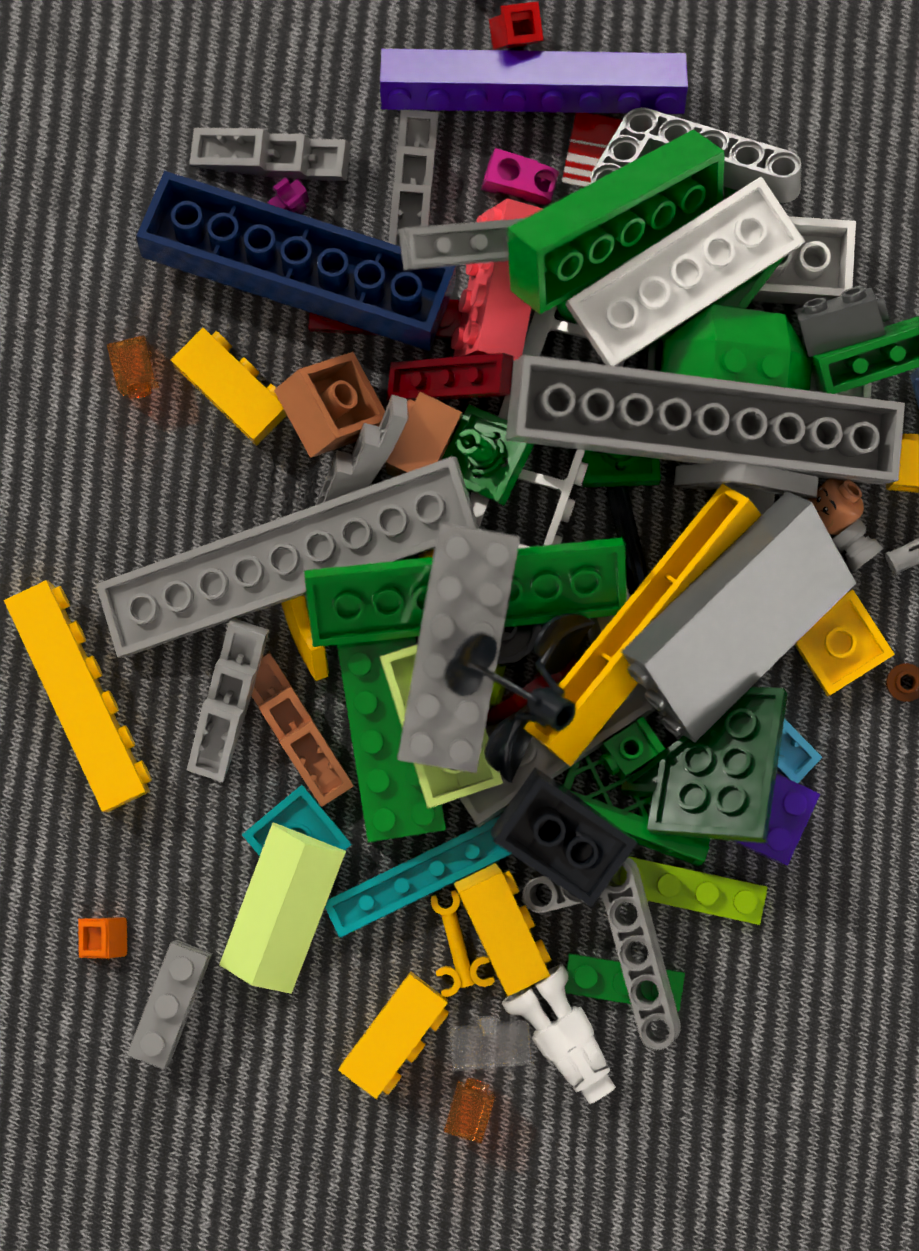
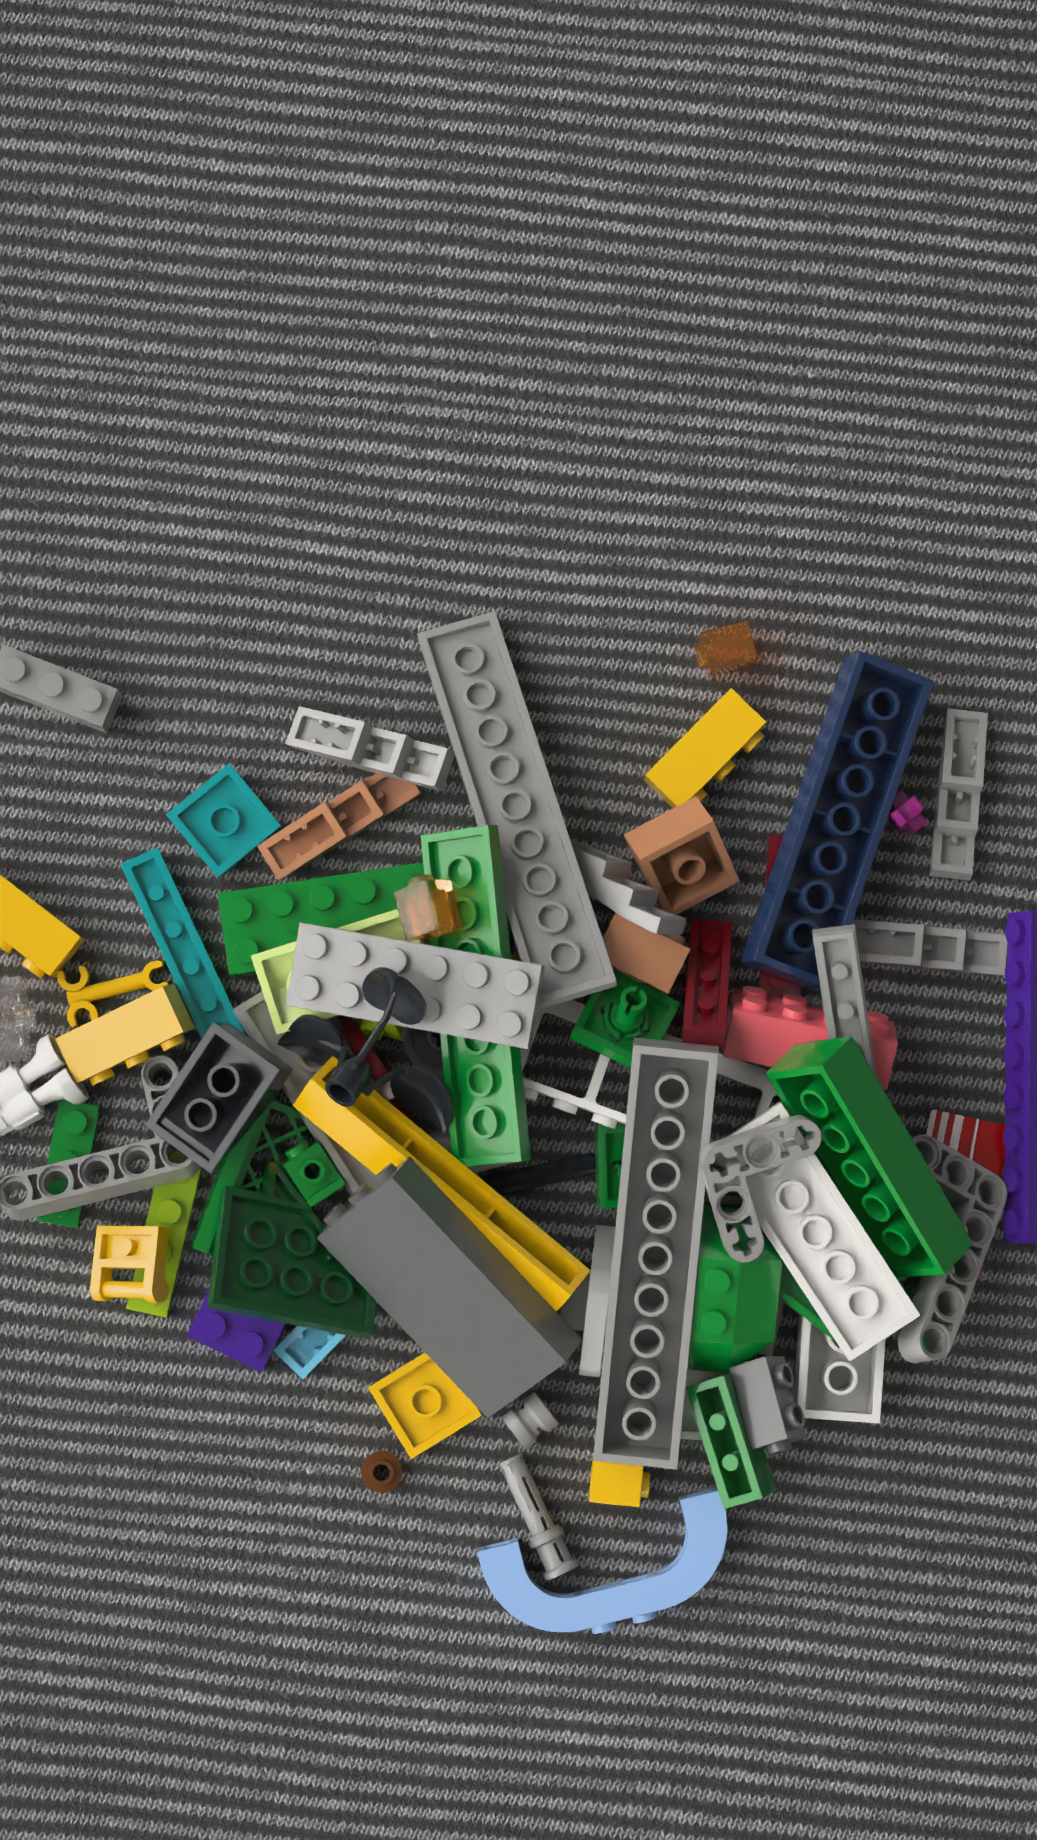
camera: 90 degrees right, 0 degrees up
yellow brick [4,580,152,812] -> none
orange slope [78,917,127,958] -> none
yellowish green slope [219,822,346,994] -> none
yellow tile [281,595,329,681] -> none
dark pink leg [481,148,559,204] -> none
nougat head [808,479,864,535] -> none
none -> yellow plate [90,1226,170,1303]
none -> clear orange brick [394,874,463,941]
none -> light grey beam [699,1115,821,1263]

